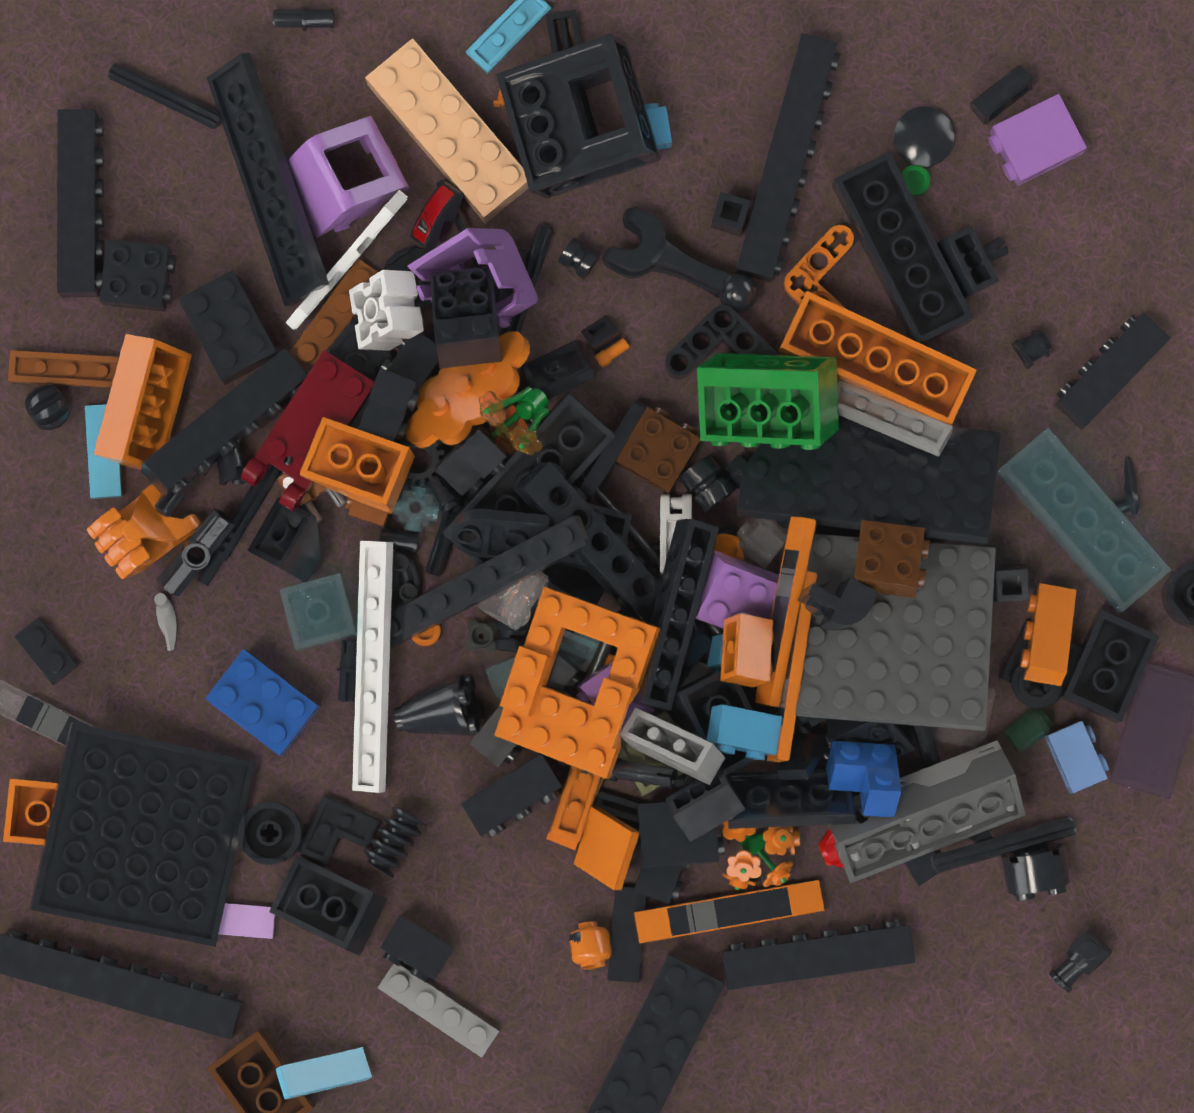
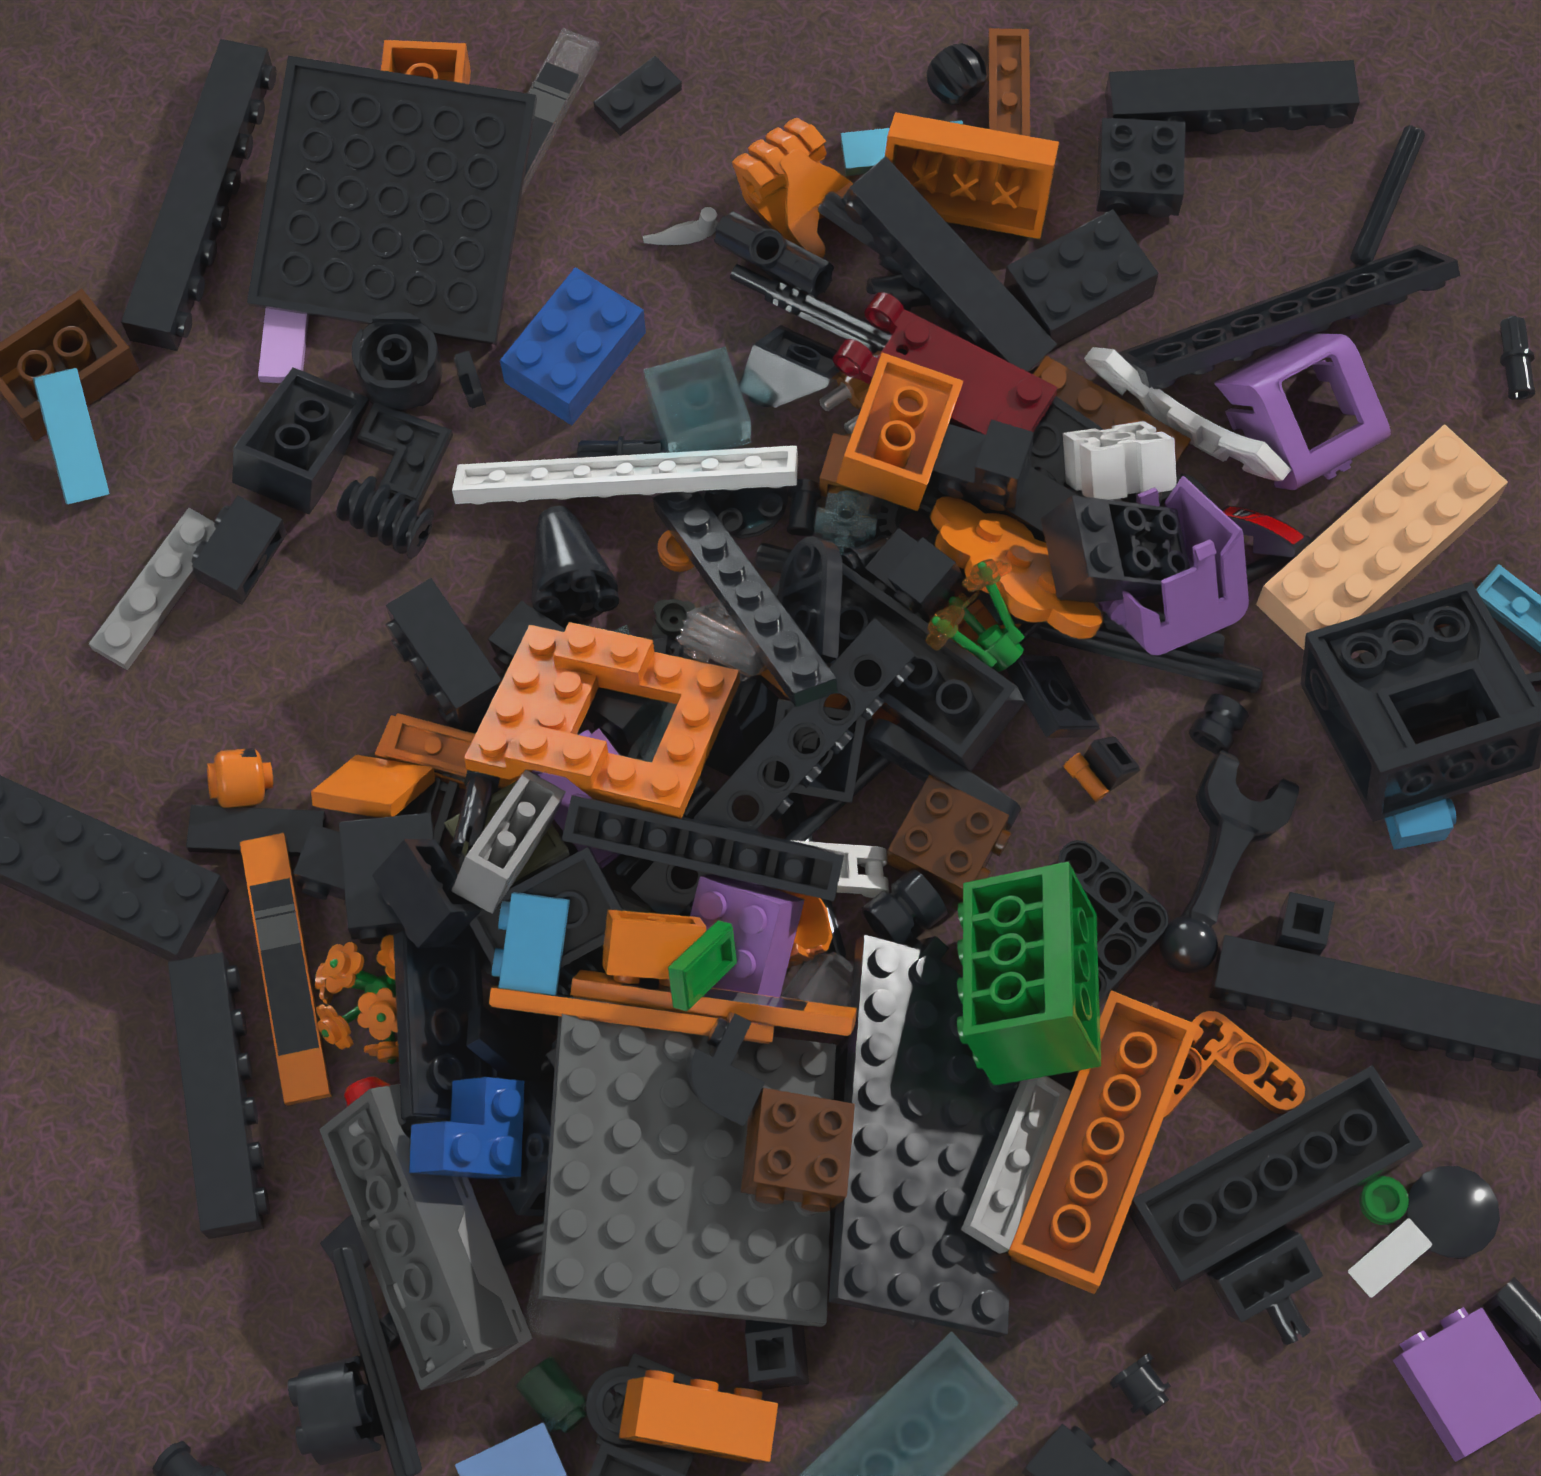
camera: 85 degrees right, 15 degrees down
none -> black tile [454,350,486,409]
none -> green tile [668,920,737,1011]
none -> white sticker [1348,1218,1432,1298]

